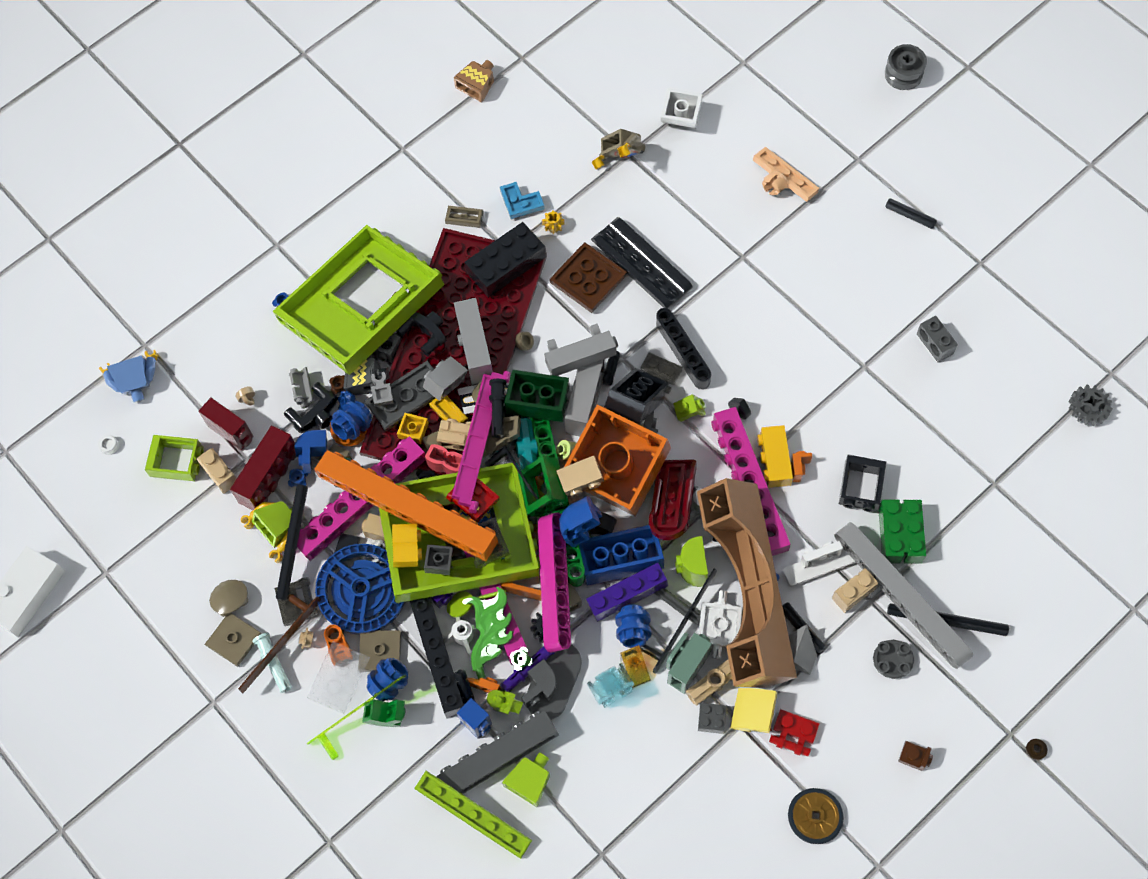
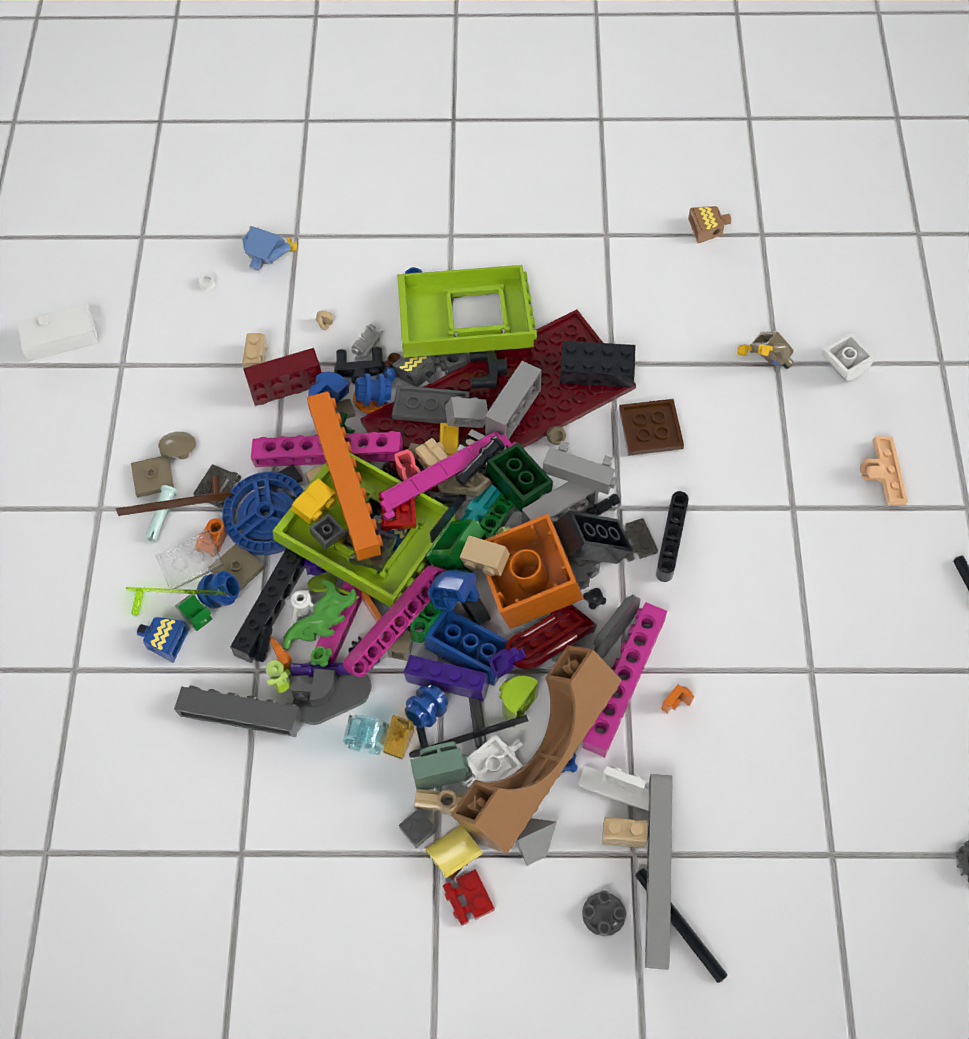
camera: 40 degrees right, 5 degrees down
lime window [145,435,204,482] -> none
dark red brick [198,397,254,451] -> none
lime torso [241,501,292,563] -> none
black axle [276,484,308,601] -> none
blue plate [288,469,308,487] -> none
tan plate [298,627,313,649] -> none
light grey plate [371,372,393,407] -> none
yellow piece [397,413,429,444] -> none
lime tile [414,770,532,859] -> none
dark tan tile [445,205,484,228] -> none
blue brick [457,698,492,738] -> none
dark azure plate [500,182,545,219] -> none
lime torso [502,752,550,807] -> none
yellow gear [542,210,565,234] -> none
black plate [591,217,693,308] -> none
lime bracket [673,394,706,422] -> none
black tile [728,398,751,420] -> none
yellow brick [757,425,793,488] -> none
black axle [782,602,826,654] -> none
pearl gold wheel [788,788,844,844] -> none
black window [838,454,887,512] -> none
green piece [878,500,926,564] -> none
reddish brown bracket [898,741,933,771] -> none
dark grey brick [917,315,958,363] -> none
none -> blue torso [137,617,190,663]
none -> dark purple plate [488,647,526,678]
none -> black plate [583,588,606,610]
none -> dark grey tile [593,595,640,659]

